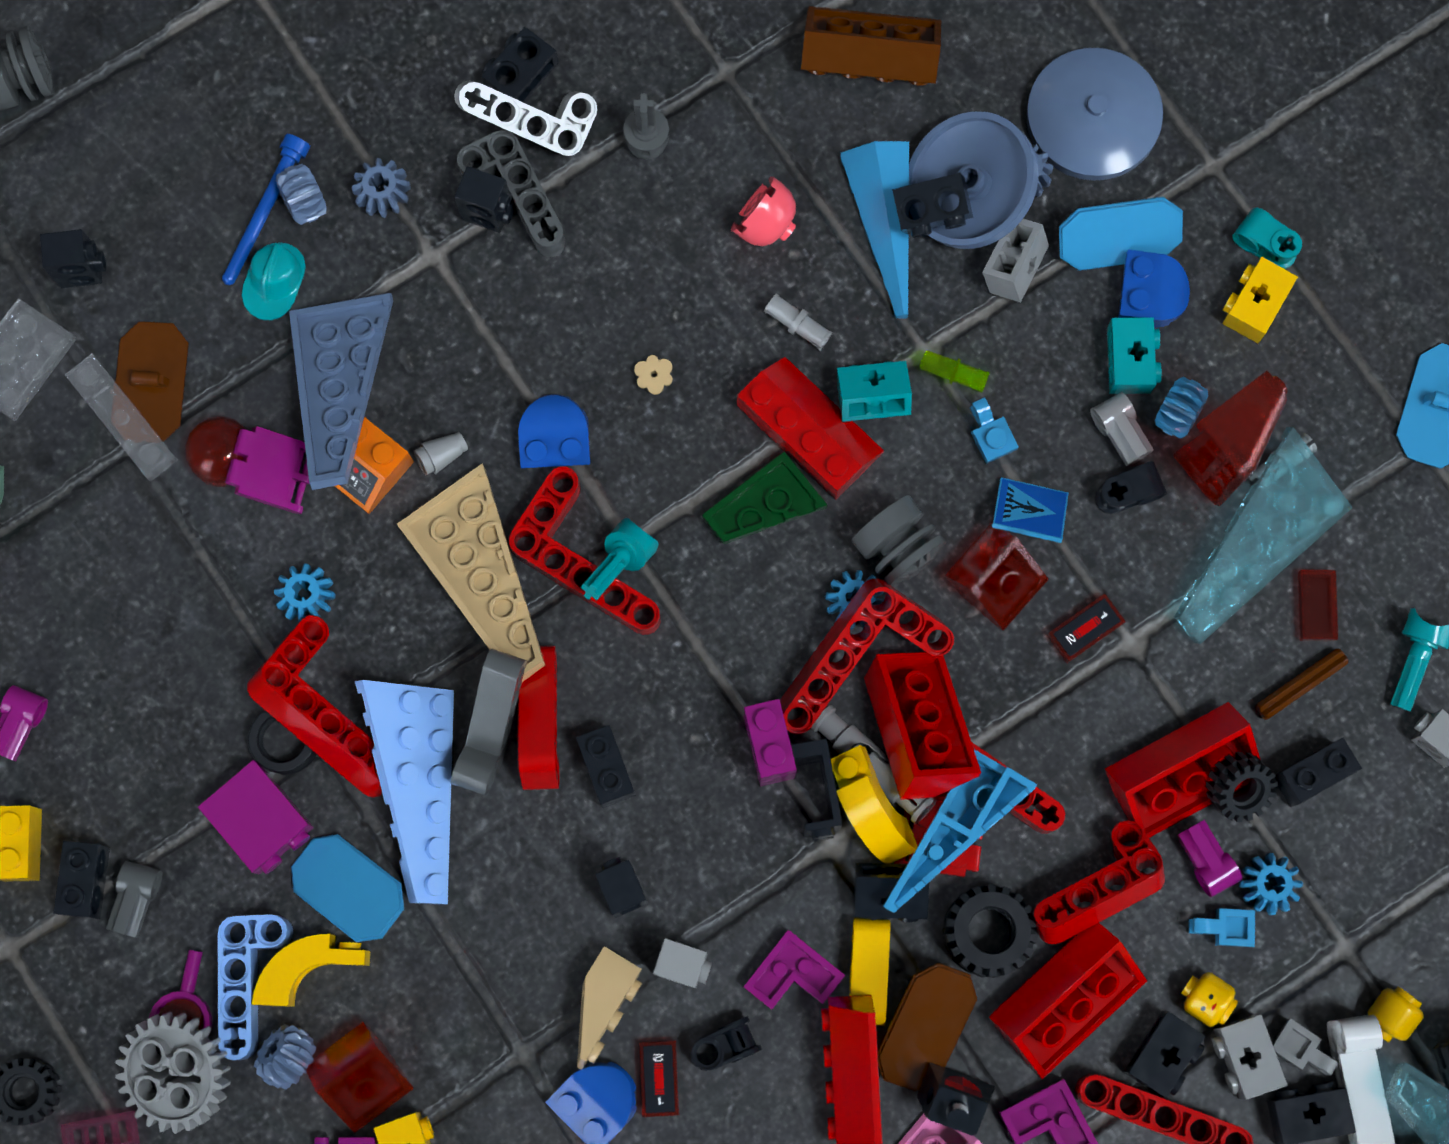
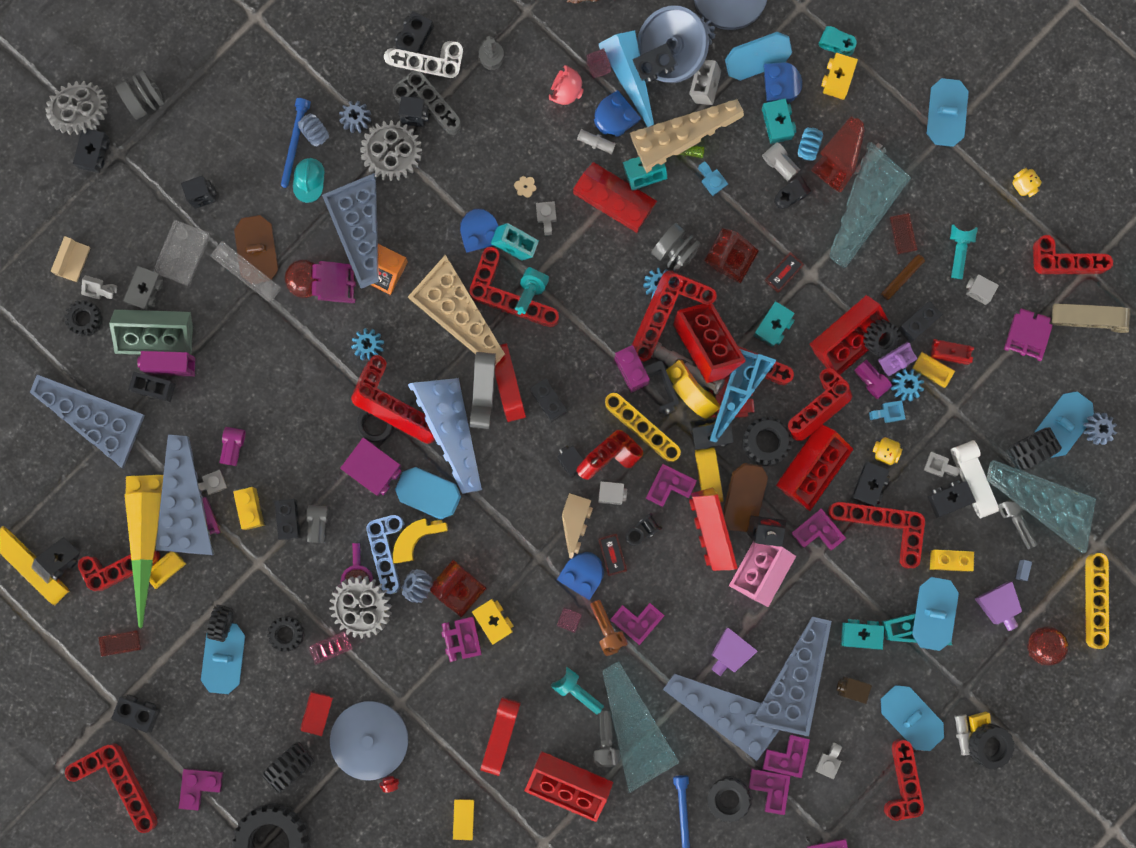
camera: 10 degrees left, 5 degrees up
light grey cone [413,432,468,475] -> none
dark green wing [702,452,828,544] -> none
piece [992,477,1069,543] -> none
light grey brick [1212,1015,1288,1100] -> none
yellow head [1368,986,1423,1042] -> none
none -> light grey gear [360,120,422,181]
none -> teal brick [491,223,539,261]
none -> light grey plate [536,201,557,236]
none -> red beam [577,430,643,480]
none -> clear pink panel [586,48,611,79]
none -> blue slope [594,90,641,137]
none -> yellow beam [605,393,681,462]
none -> tan wing [630,99,744,173]
none -> teal brick [753,301,795,348]
none -> medium lavender hips [878,342,917,377]
none -> yellow tile [912,352,955,388]
none -> red hinge [930,339,974,365]

